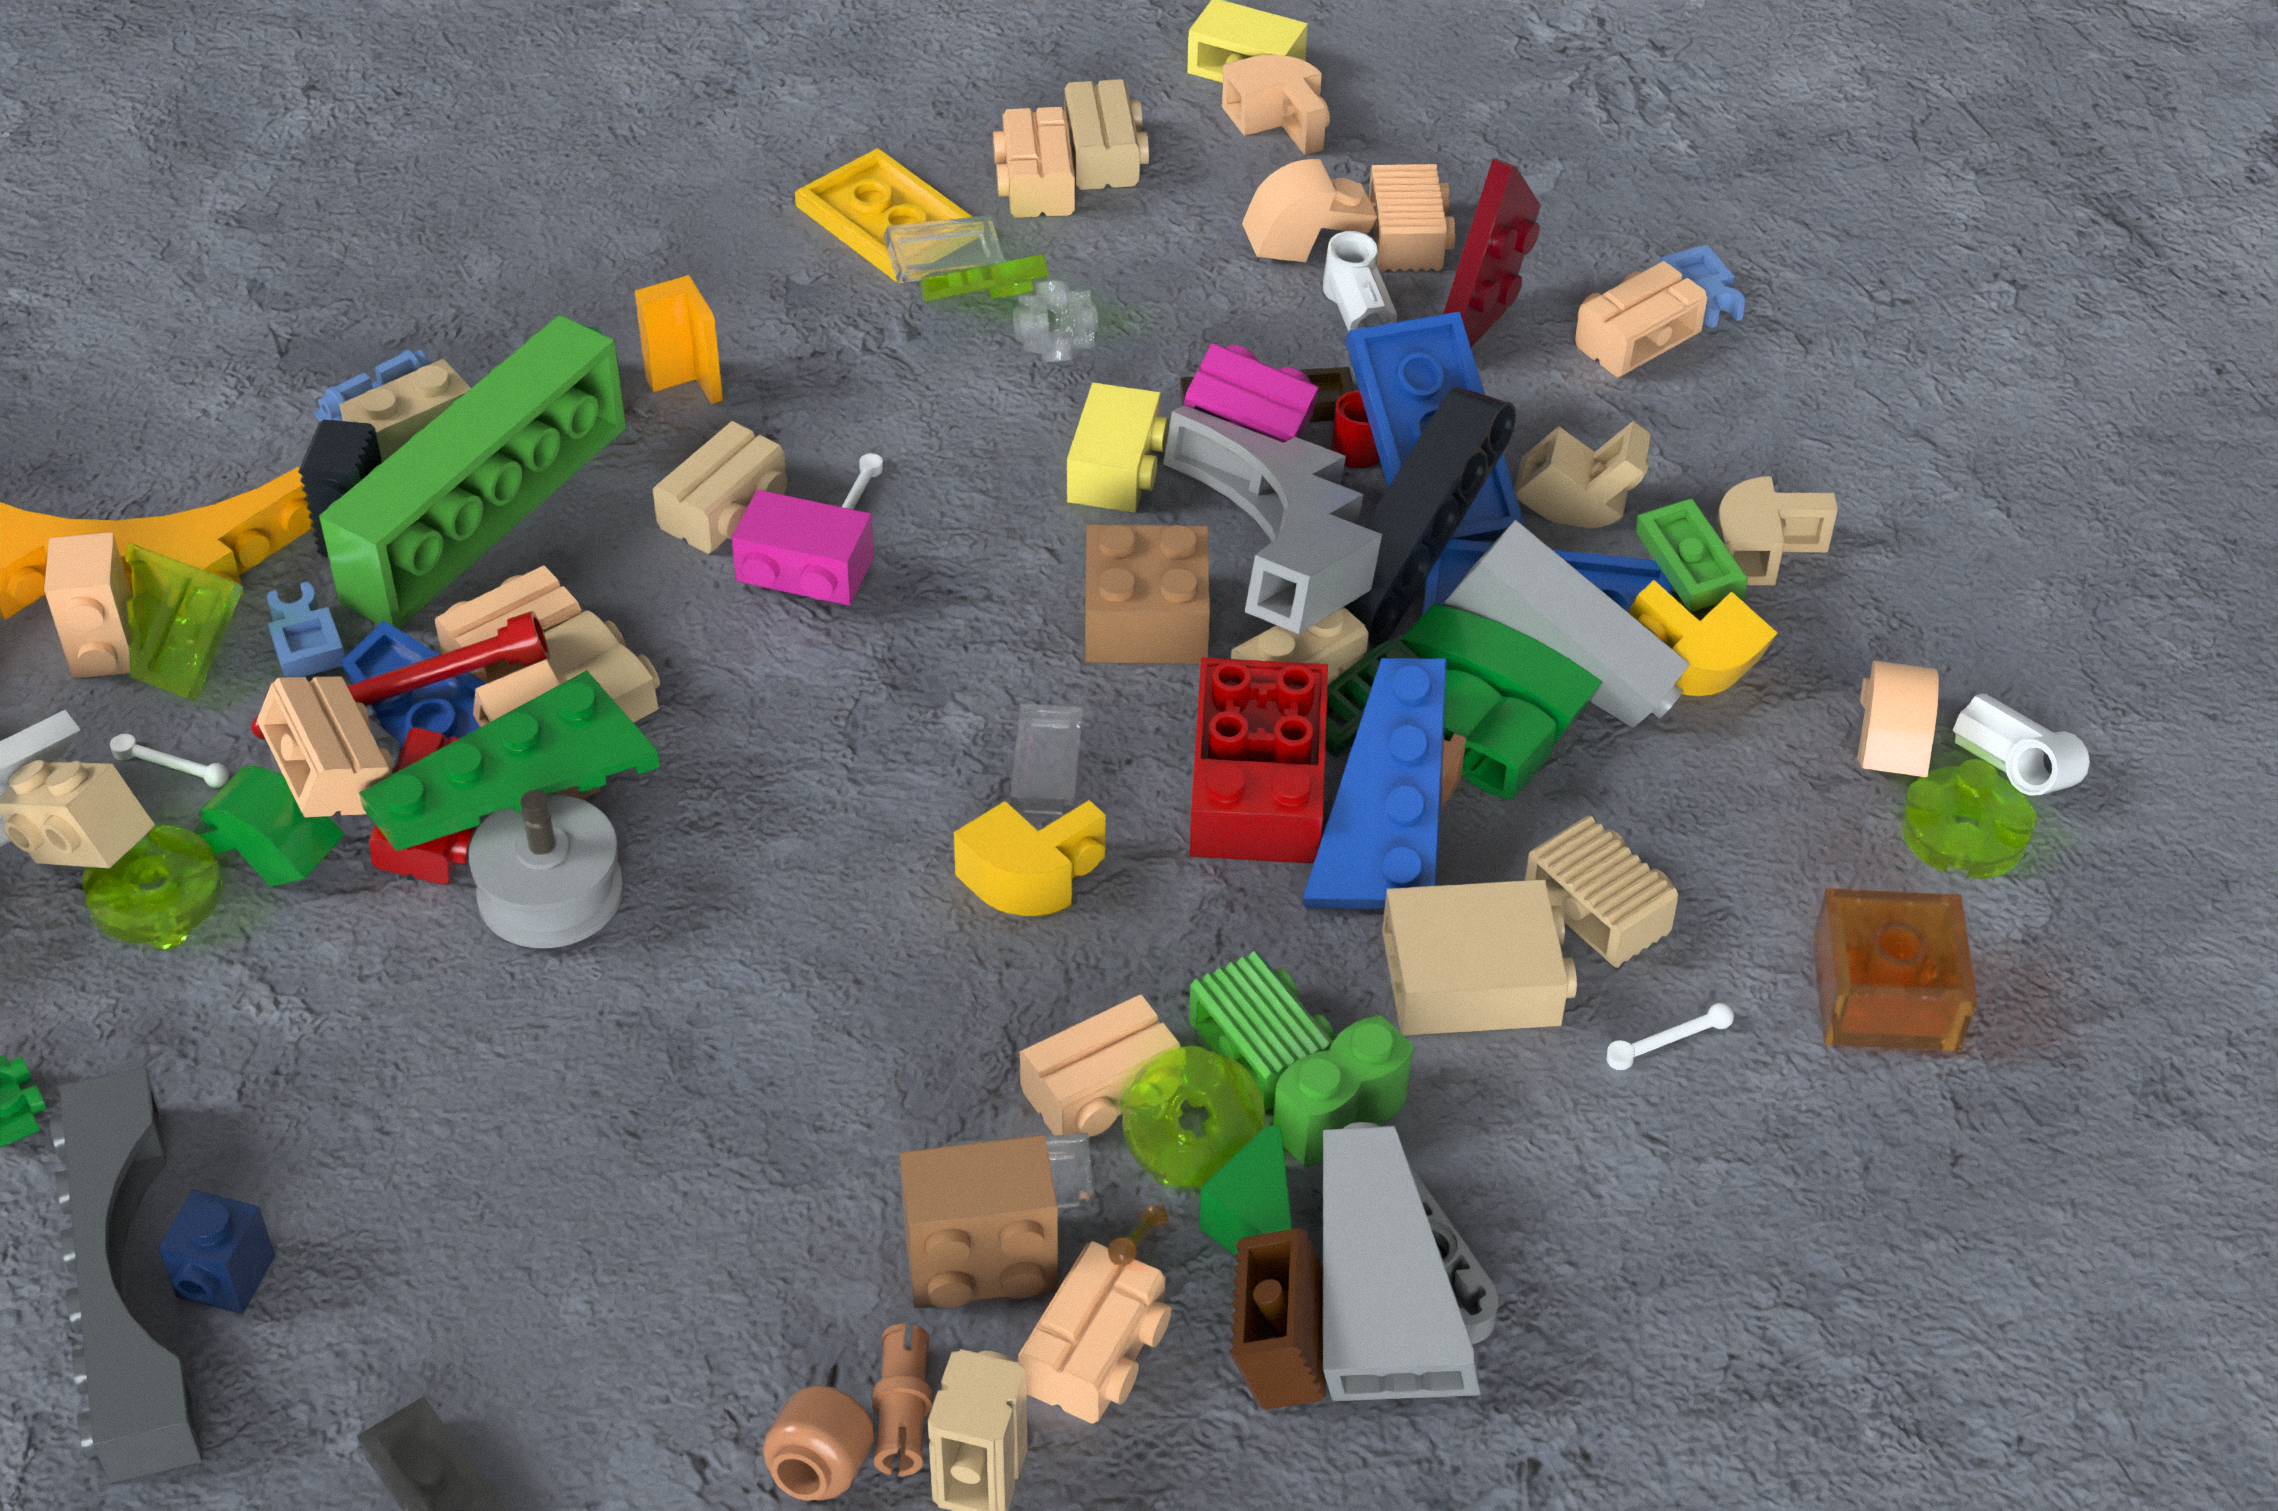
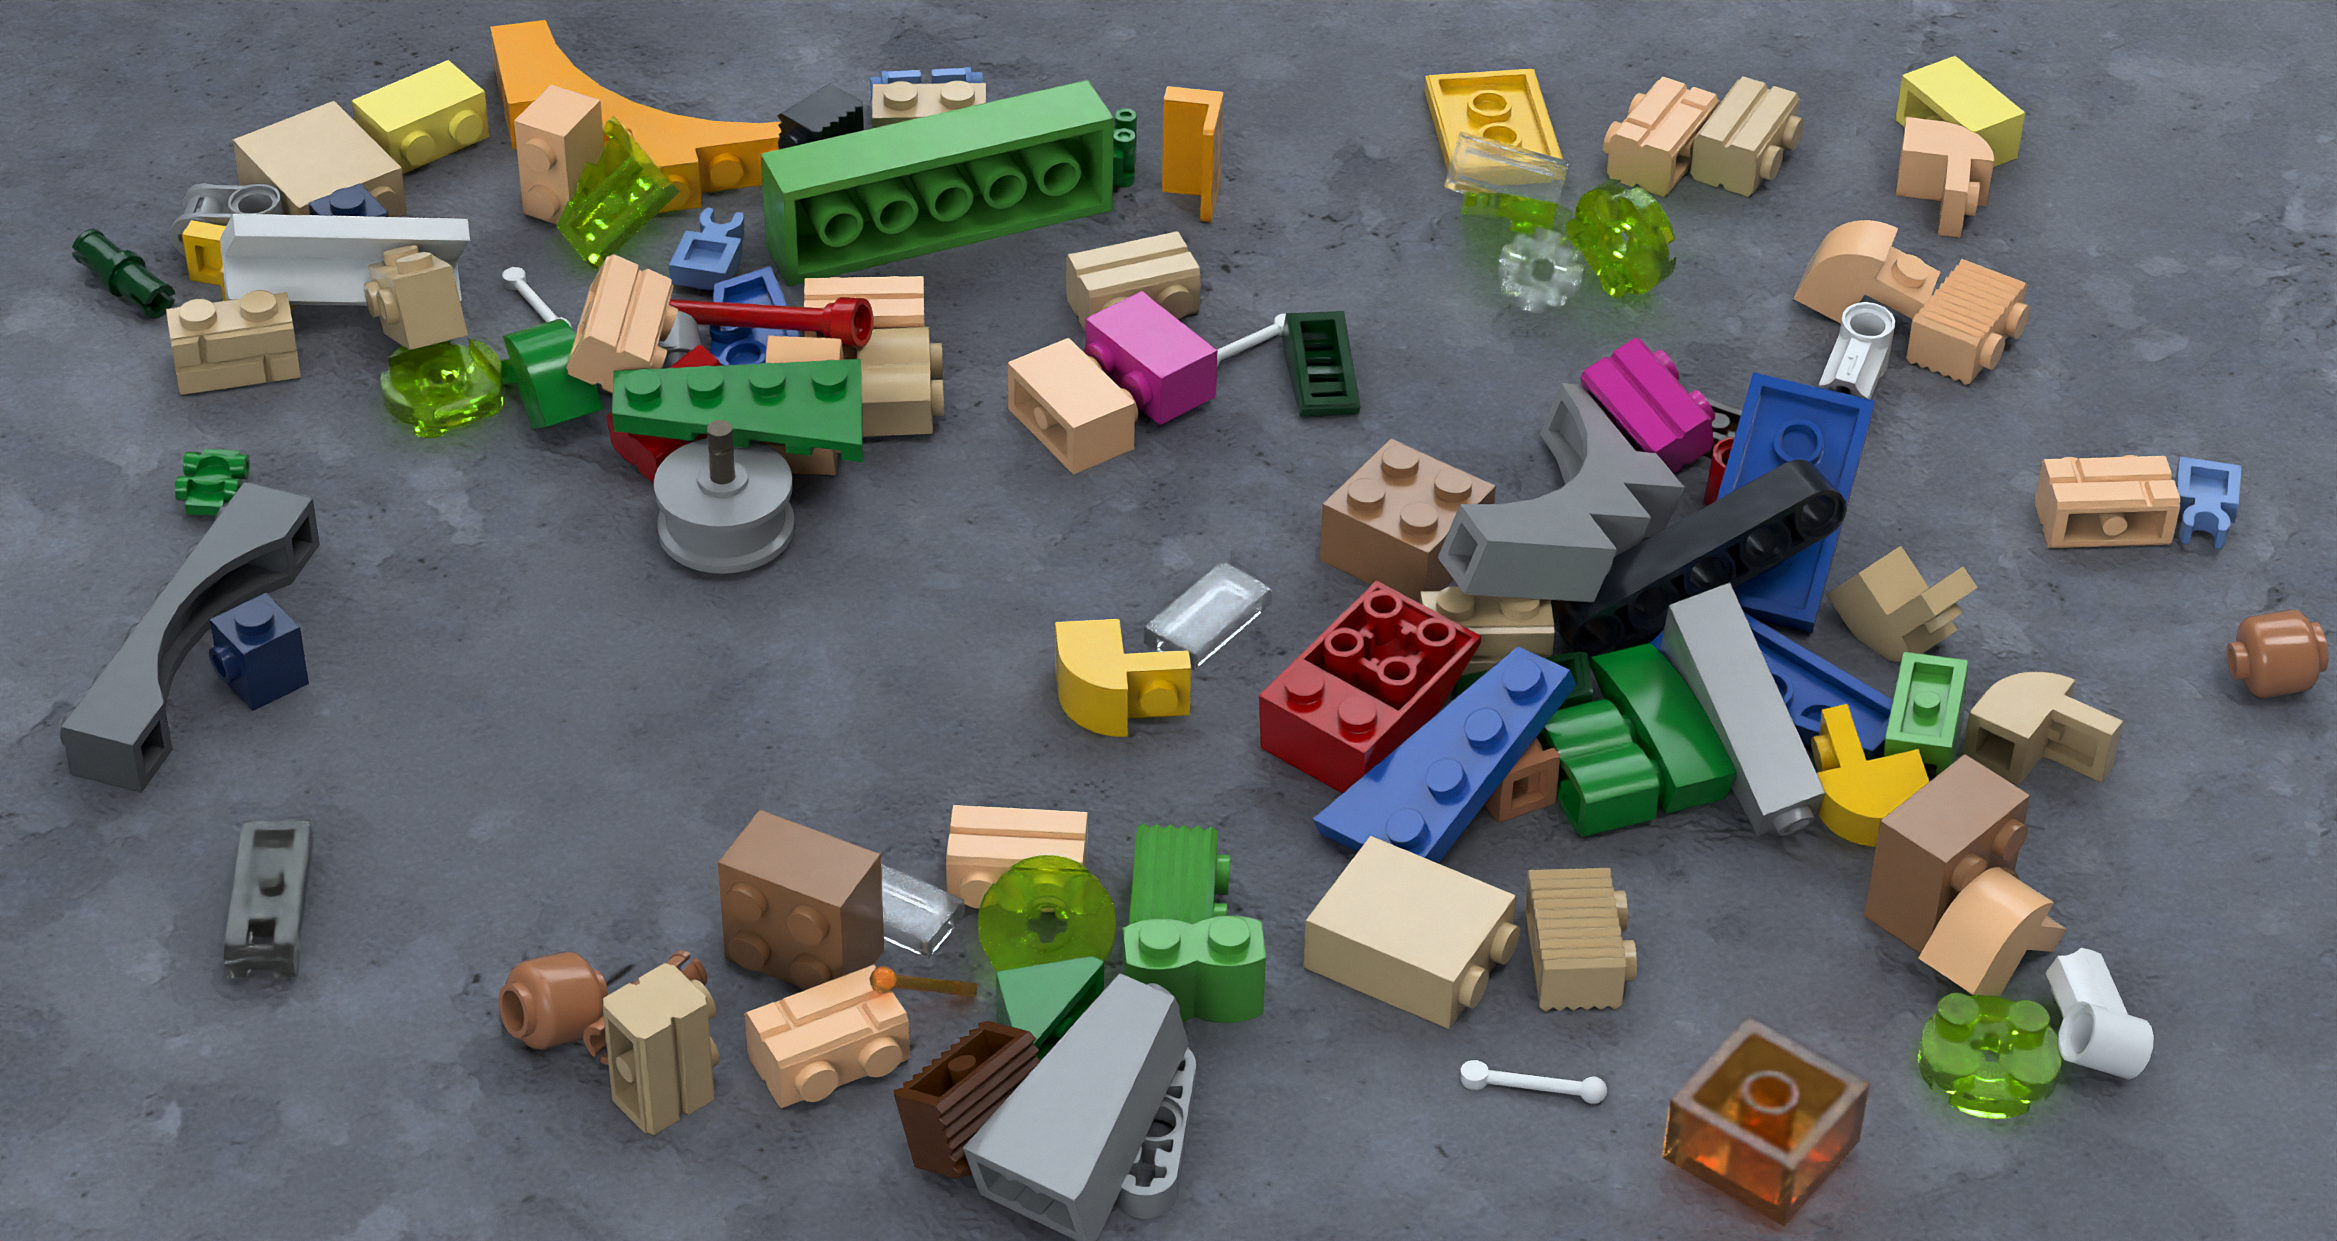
camera: 35 degrees right, 5 degrees down
light yellow brick [1067,382,1169,513] -> none
dark red wing [1443,158,1541,348] -> none
none -> light nougat brick [1008,338,1138,475]
none -> dark green slope [1282,311,1361,417]
none -> clear neon green plate [1566,179,1676,298]
none -> medium nougat brick [1864,754,2030,954]
none -> nougat head [2226,609,2329,698]

